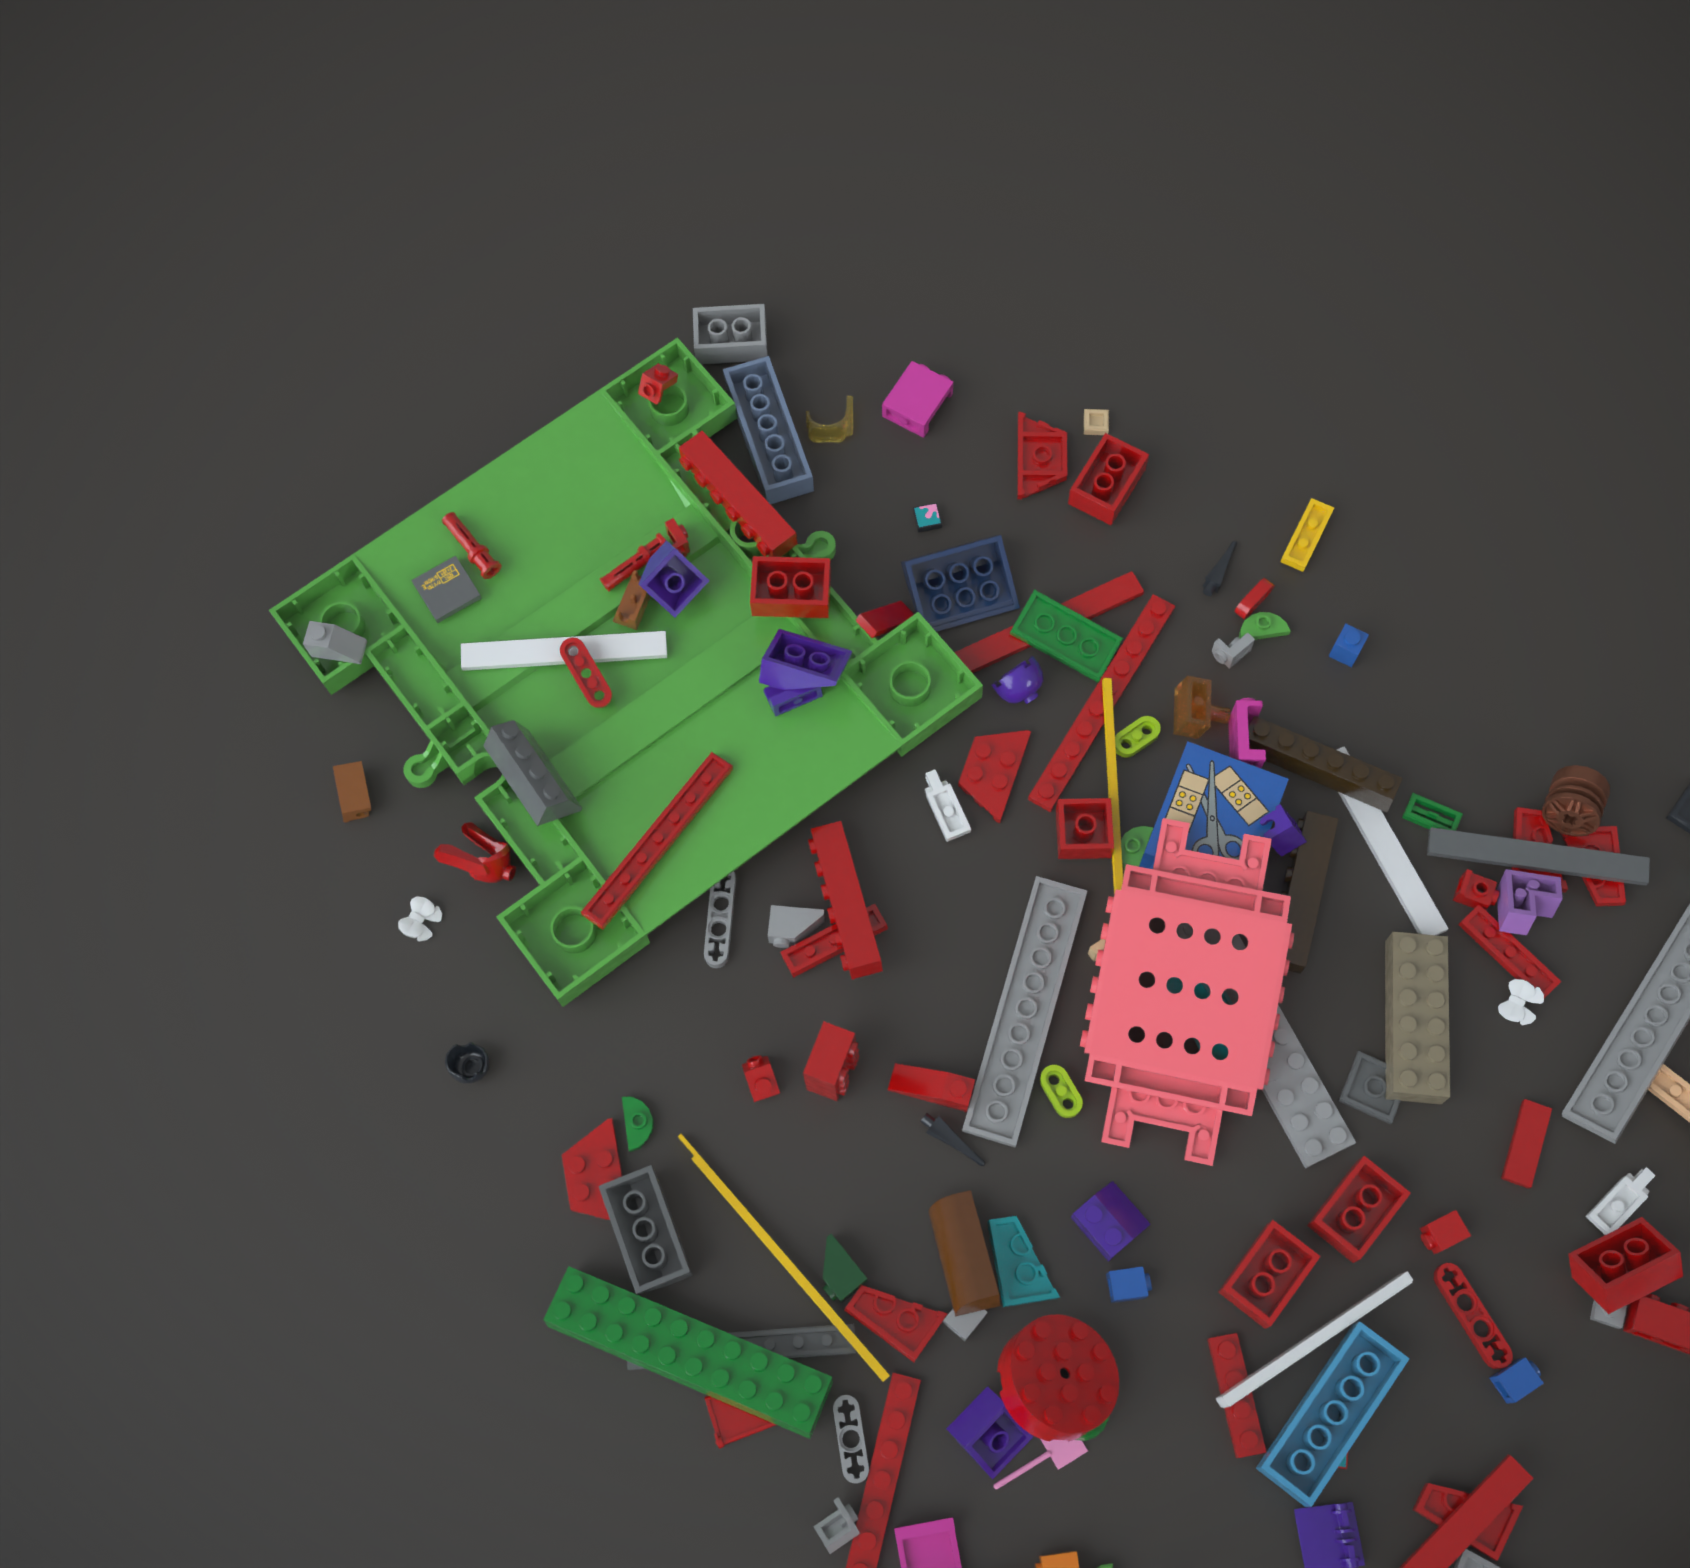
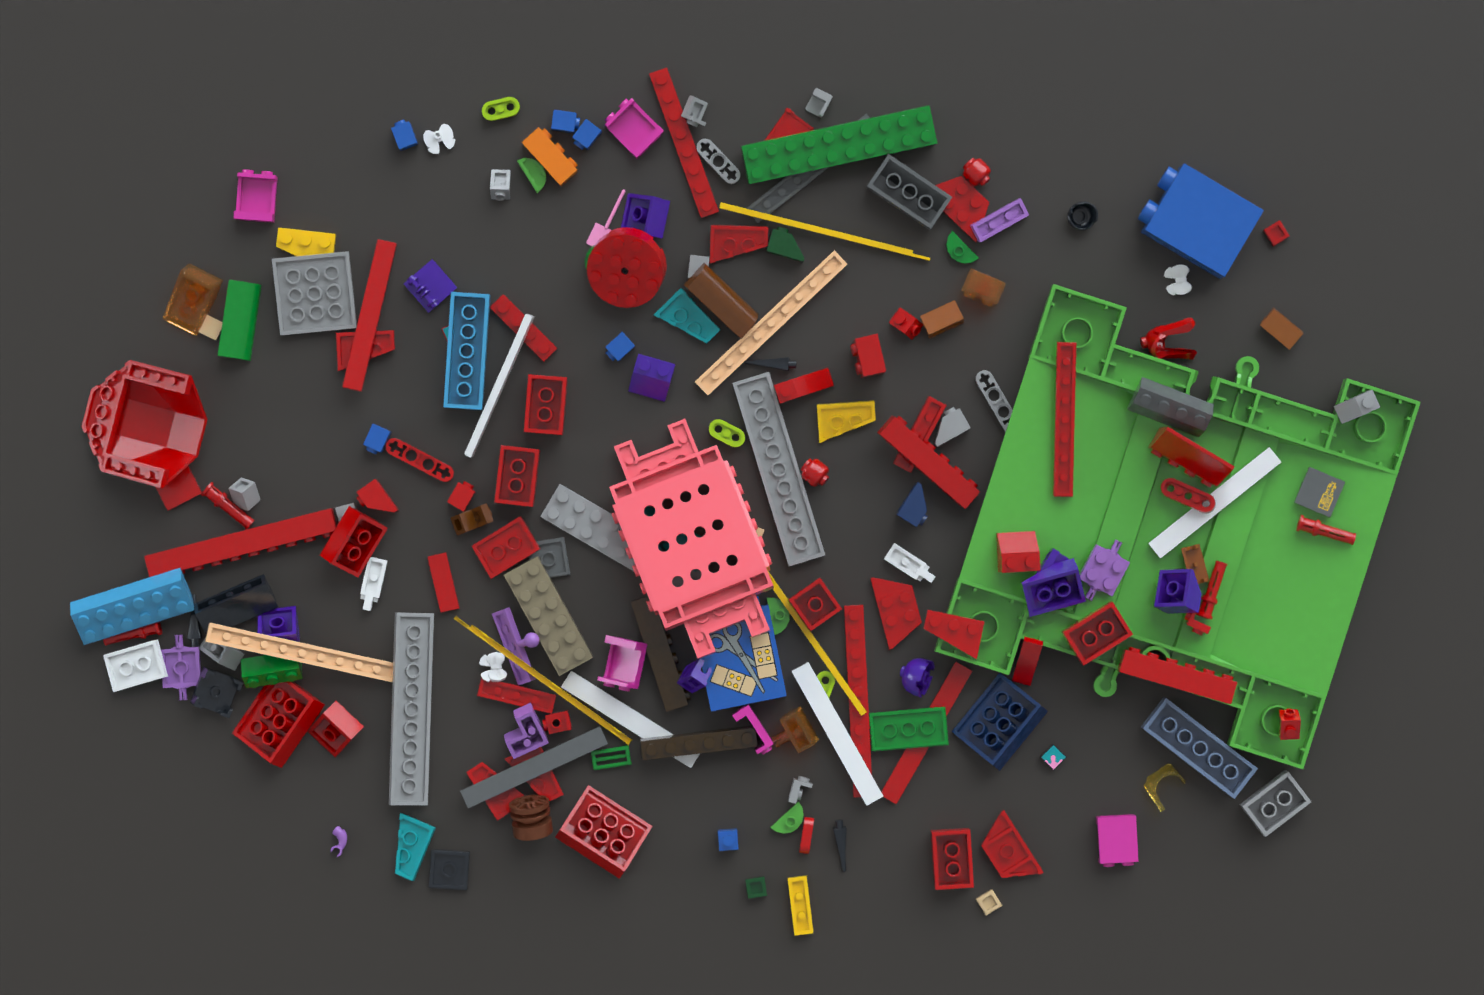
camera: 145 degrees right, 20 degrees up
none -> red slope [356,479,399,512]
none -> reddish brown brick [450,503,493,536]
none -> yellow piece [454,616,632,745]
none -> red plate [472,516,540,579]
none -> medium lavender plate [492,607,539,685]
none -> red slope [555,785,653,879]
none -> dark pink panel [597,635,647,691]
none -> light nougat plate [695,250,847,395]
none -> dark green plate [745,876,767,899]
none -> white tile [792,662,883,805]
none -> red head [800,458,829,487]
none -> light grey panel [806,88,833,118]
none -> yellow wing [817,400,876,443]
none -> dark blue slope [895,482,928,527]
none -> dark orange hinge [920,300,964,339]
none -> red wing [924,610,985,659]
none -> clear orange brick [961,268,1006,307]
none -> red head [963,158,991,186]
none -> medium lavender plate [970,198,1029,242]
none -> slope [996,531,1040,573]
none -> medium lavender plate [1080,539,1130,601]
none -> blue brick [1138,163,1264,279]
none -> red slope [1148,427,1235,488]
none -> red tile [1263,220,1290,246]

